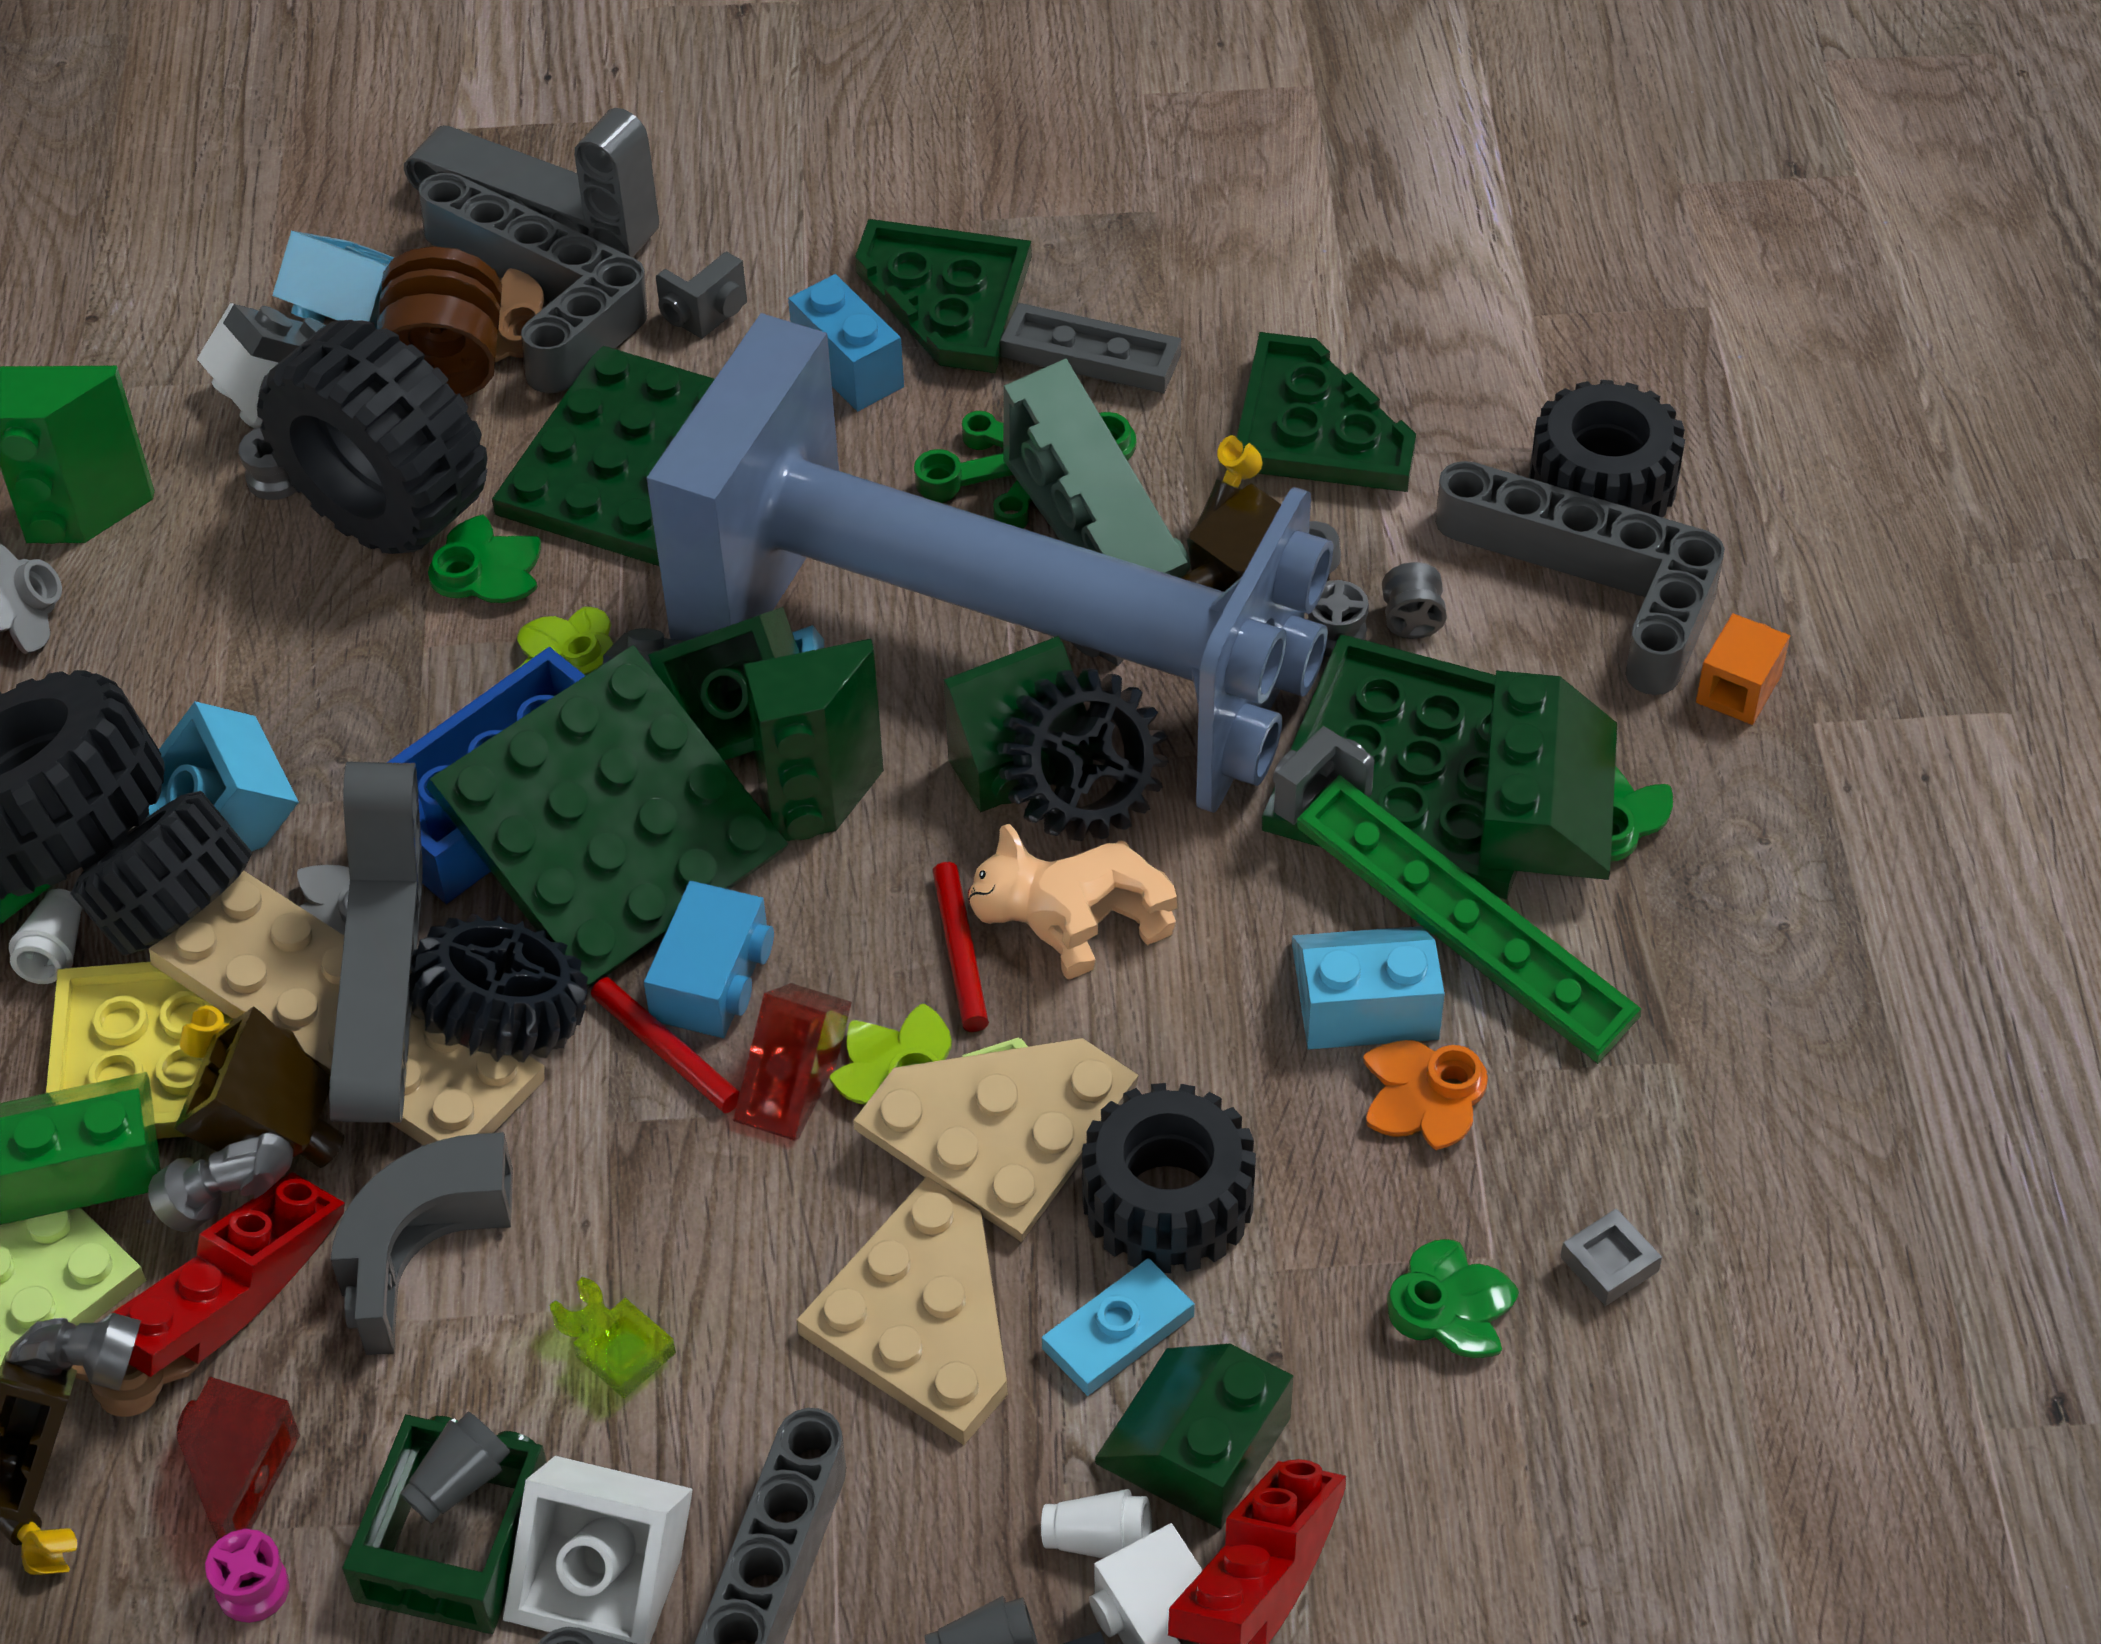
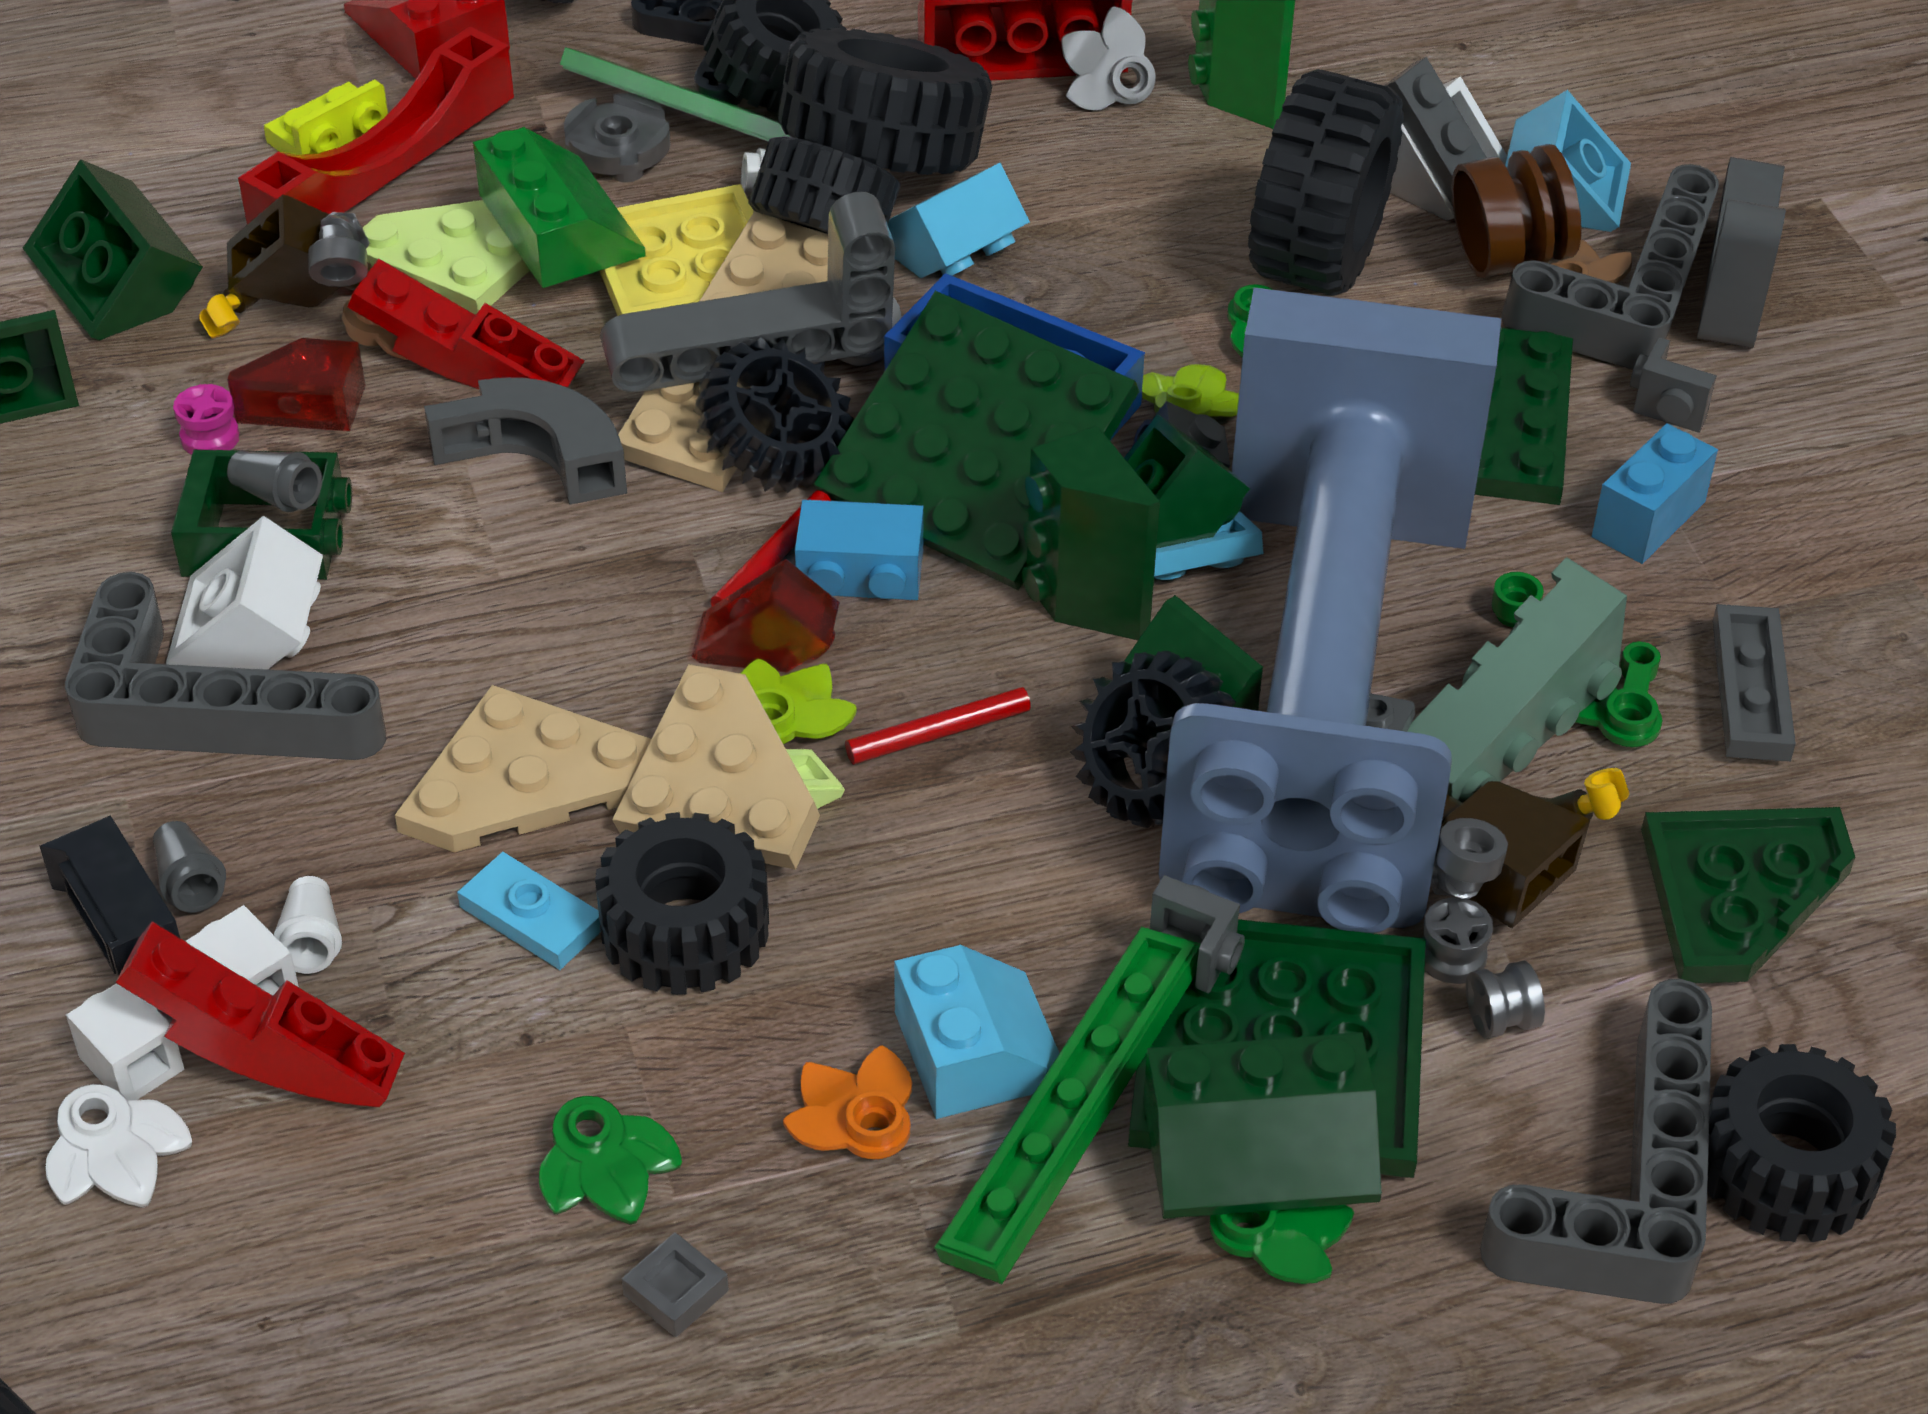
camera: 75 degrees right, 5 degrees down
dark brown torso [148,1005,345,1232] -> none
clear neon green plate [549,1277,676,1399] -> none
dark green plate [855,219,1032,373] -> none
light nougat animal [968,824,1178,980] -> none
dark green slope [1095,1343,1294,1529] -> none
orange brick [1696,613,1790,725] -> none

